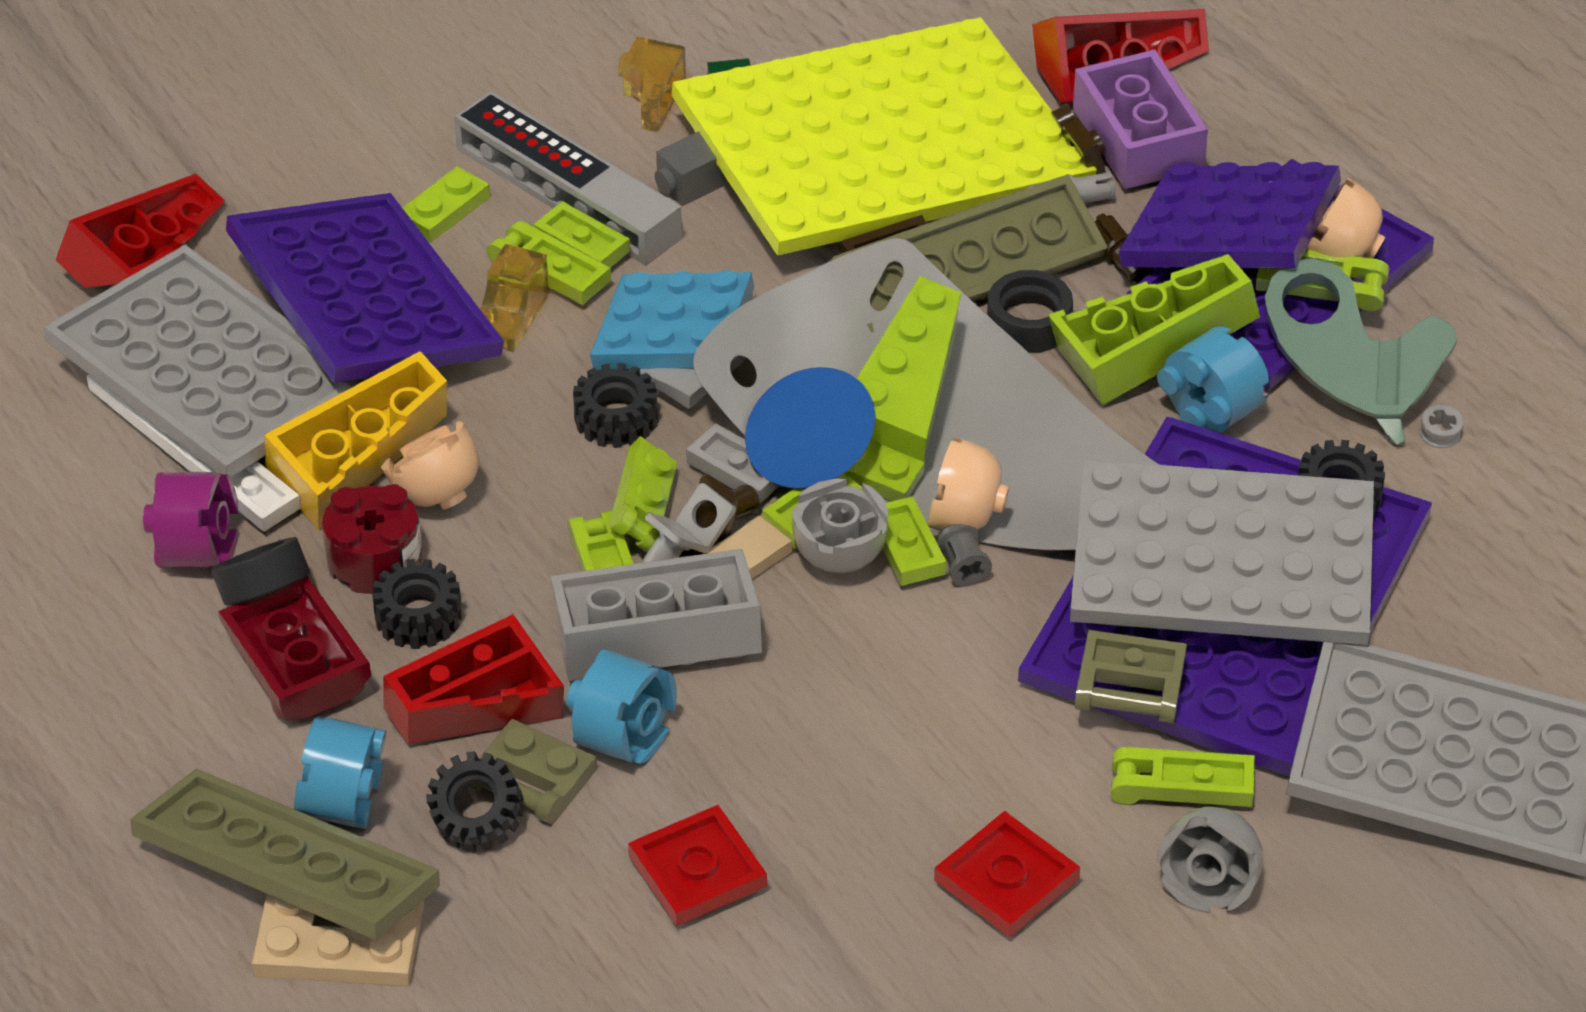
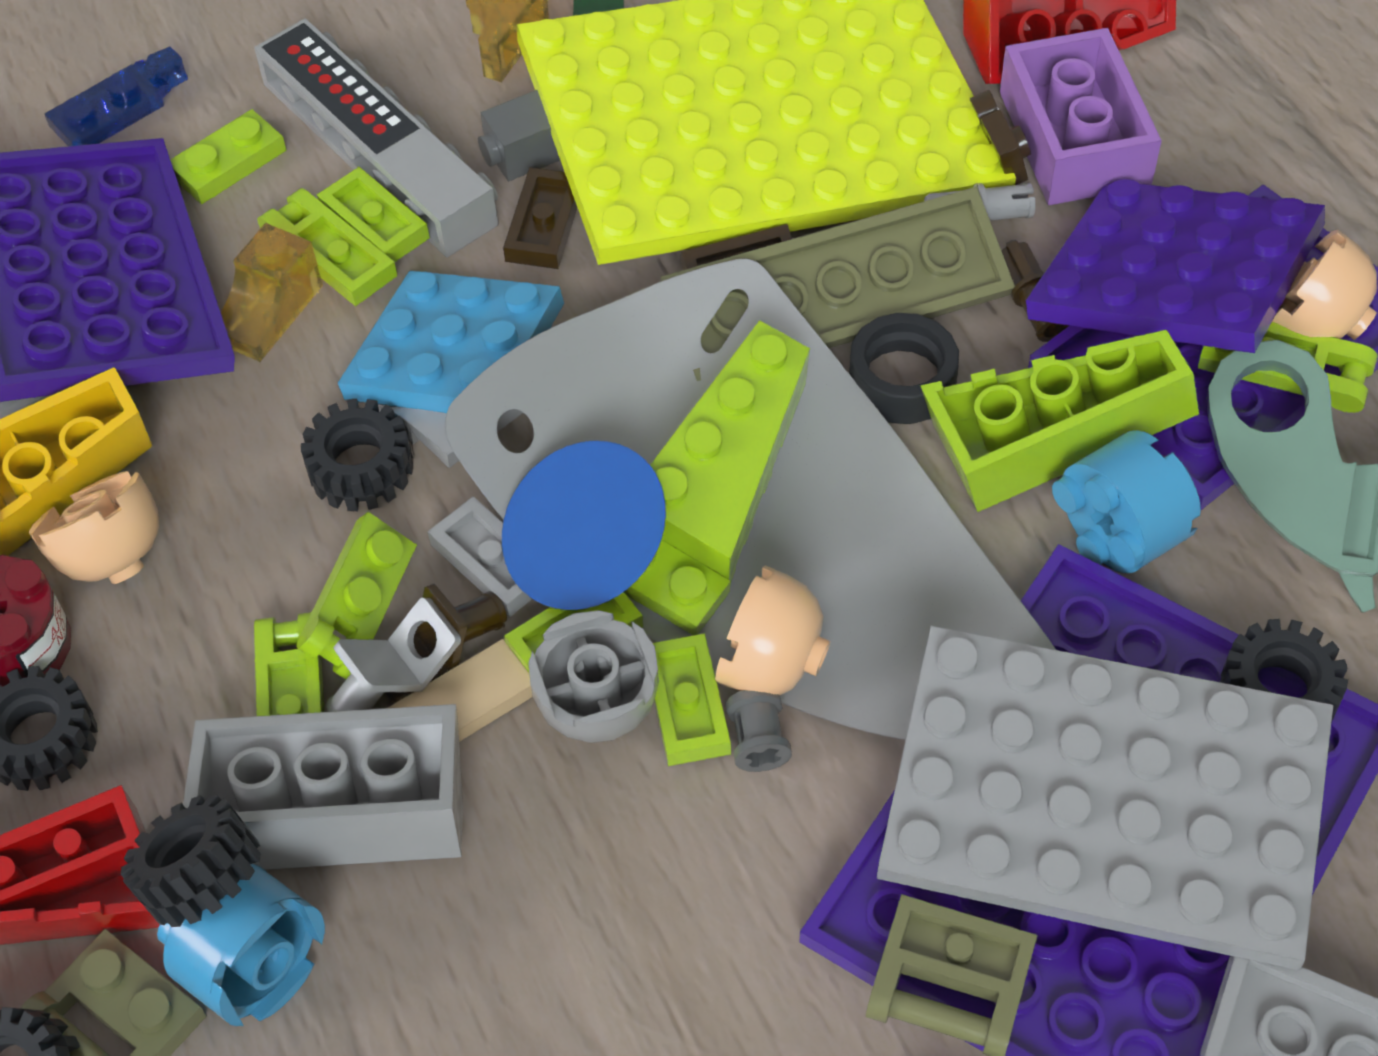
camera: 10 degrees right, 10 degrees up
none -> clear blue hinge [44,46,188,146]
none -> black tyre [121,794,261,927]
none -> dark brown plate [503,167,577,269]

